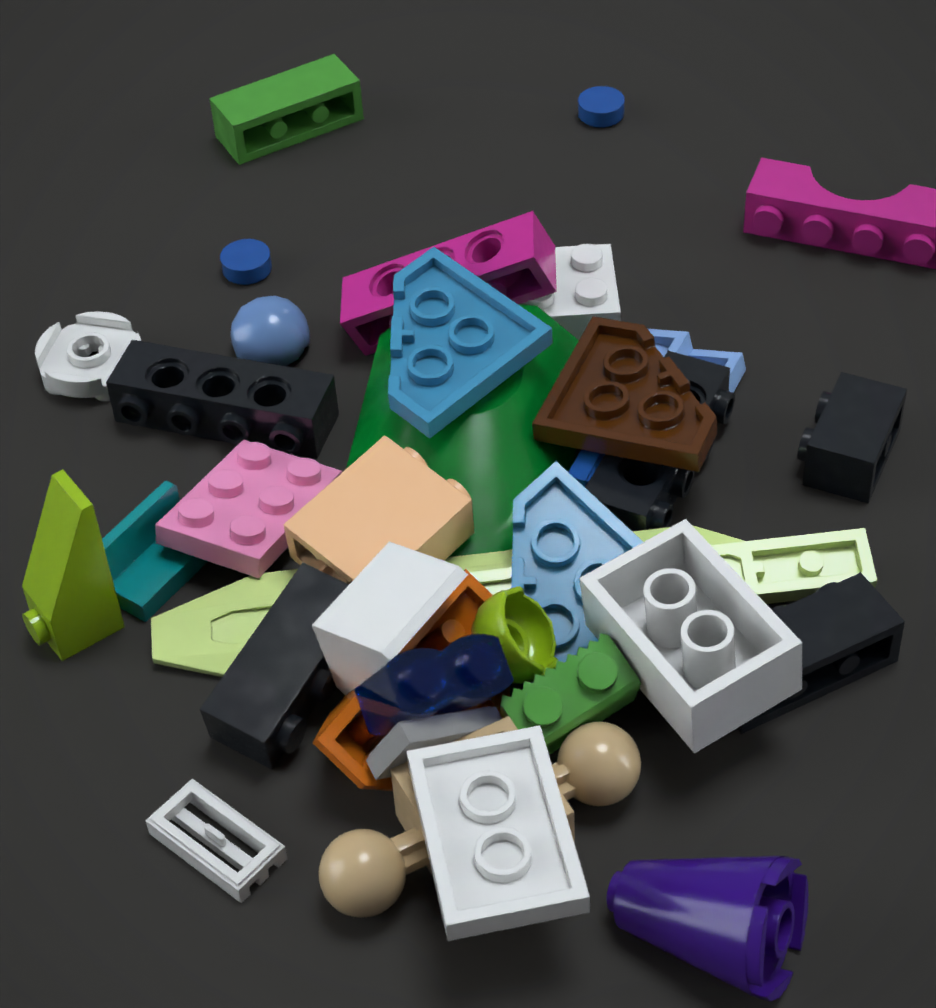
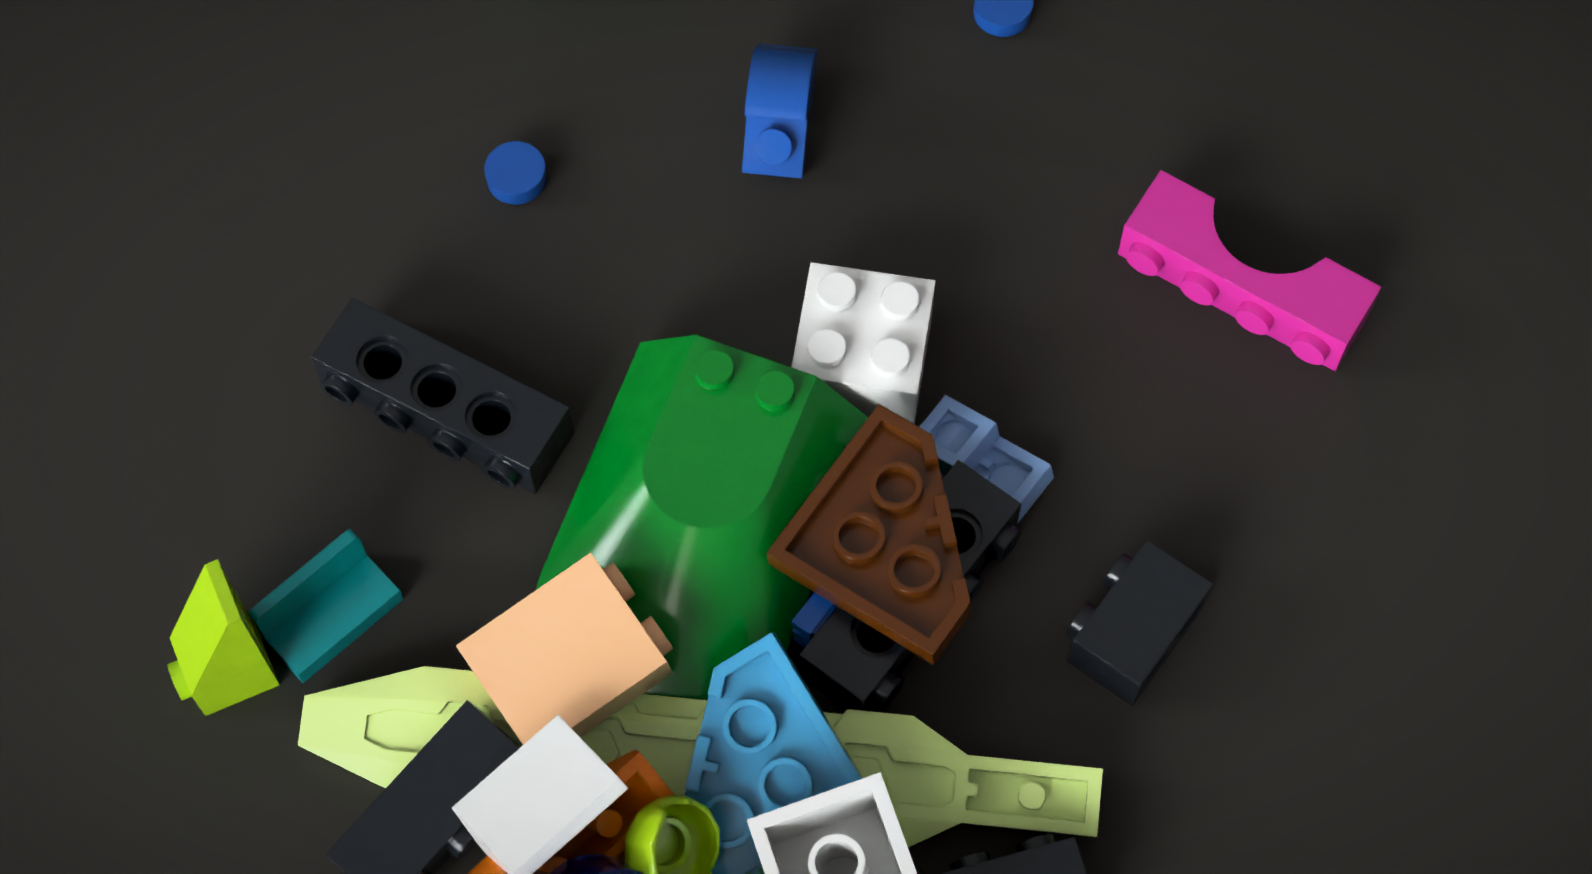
camera: 10 degrees right, 20 degrees up
white plate [35,312,141,401] -> none
bright pink plate [155,440,342,578] -> none
medium blue hair [230,296,310,366] -> none
dark pink brick [340,211,557,356] -> none
dark azure plate [388,247,553,439] -> none
none -> blue brick [742,43,818,179]

